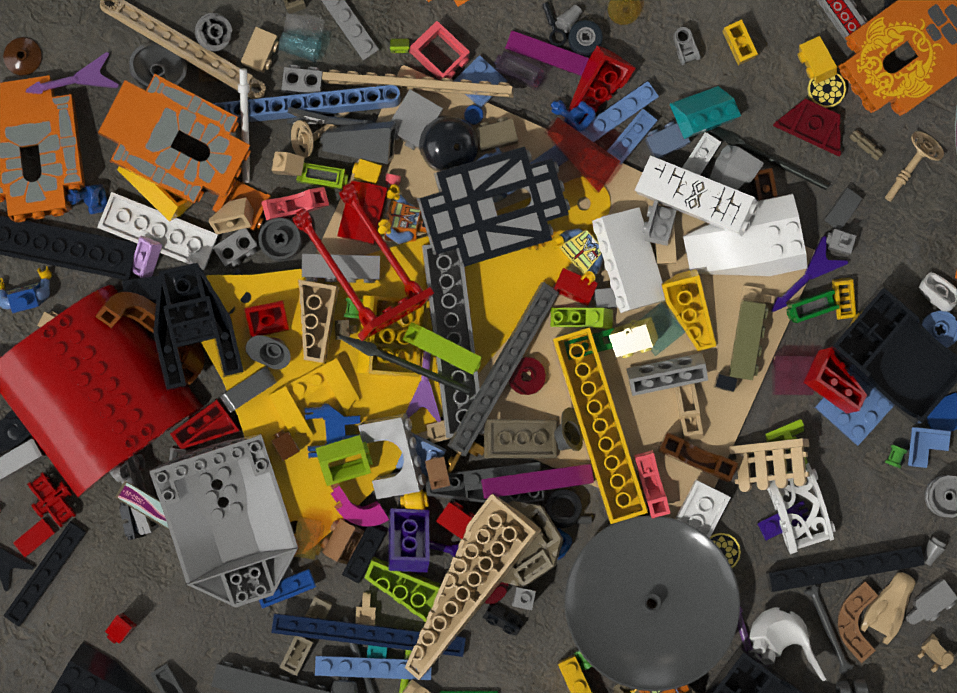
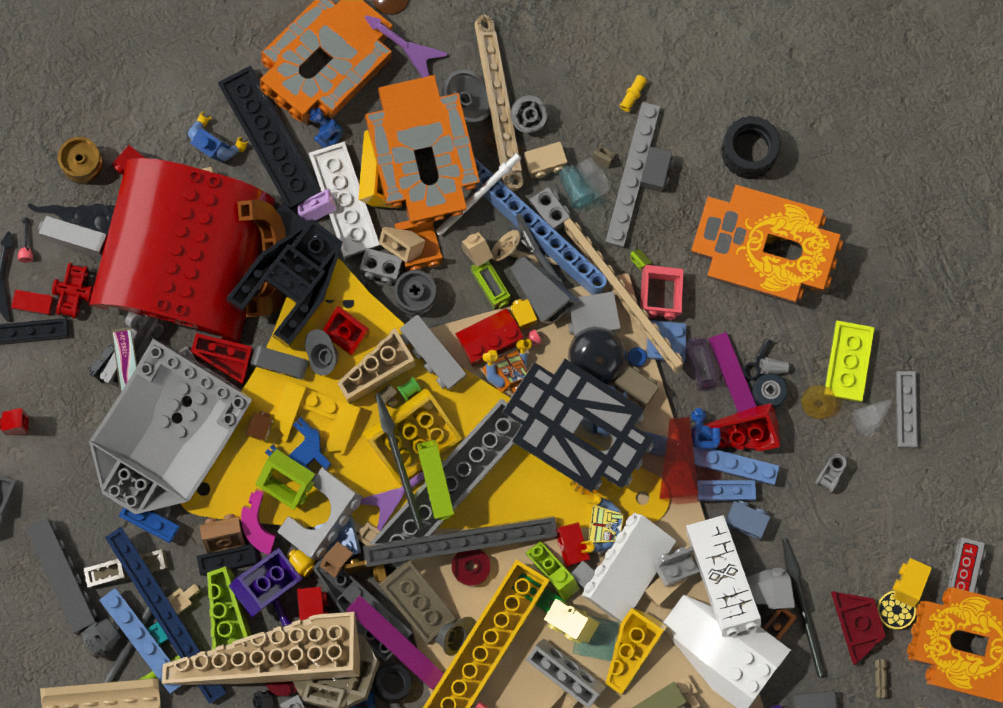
camera: 50 degrees right, 10 degrees down
coral arch [262,187,329,220] -> none
red piece [292,183,434,341] -> none
clear yellow brick [294,516,325,560] -> none
teal slope [670,86,741,139] -> none
white plate [682,132,721,175] -> none
yellow brick [722,20,758,66] -> none

